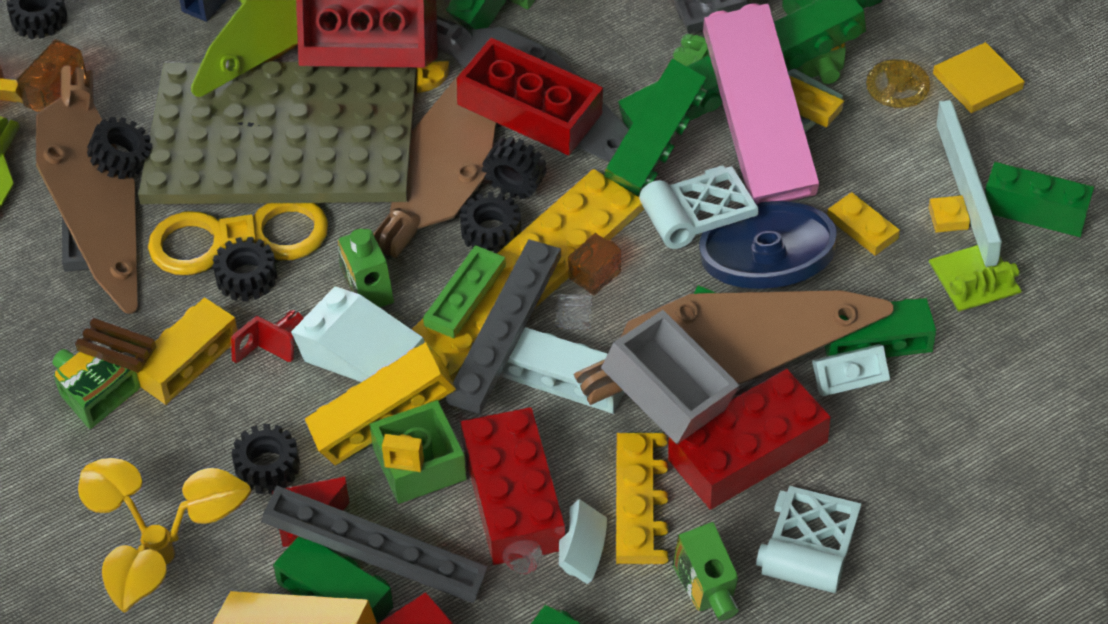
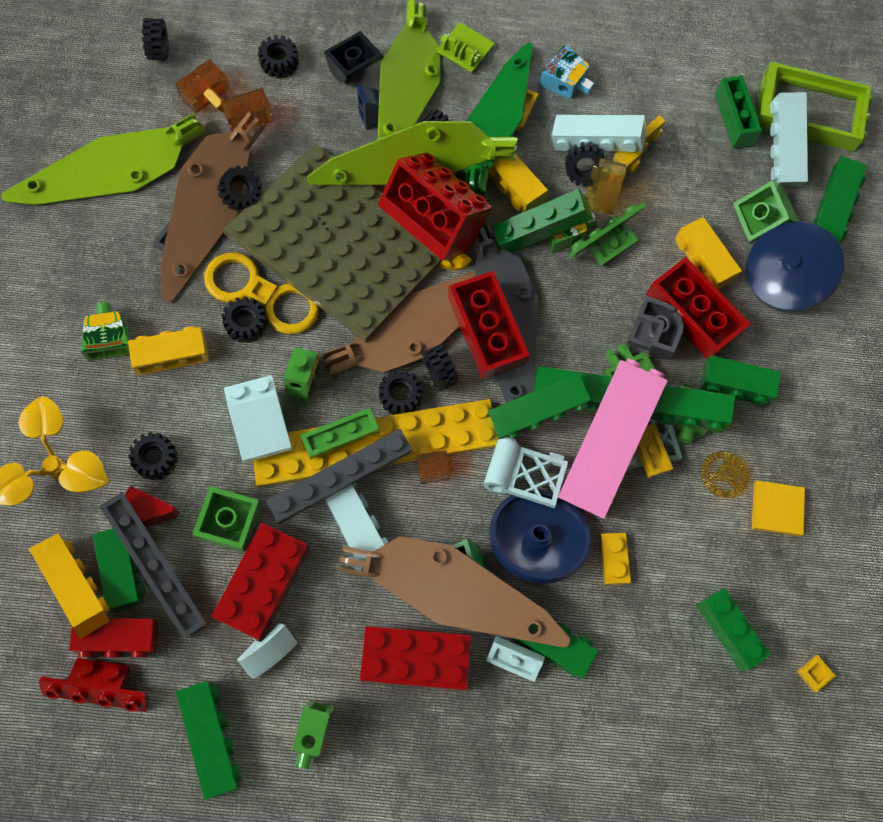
camera: 30 degrees right, 20 degrees up
reddish brown tile [75,318,156,373] -> none
red bracket [231,310,304,364] -> none
yellow brick [305,342,456,466] -> none
yellow plate [382,434,424,472] -> none
clear piece [502,540,542,574] -> none
clear tile [556,294,592,330] -> none
light grey piece [601,310,740,444] -> none
yellow hinge [616,433,669,564] -> none
light aqua piece [756,486,861,594] -> none
yellow plate [928,195,970,233] -> none
lime hinge [929,245,1021,312] -> none
light aqua tile [937,100,1002,267] -> none

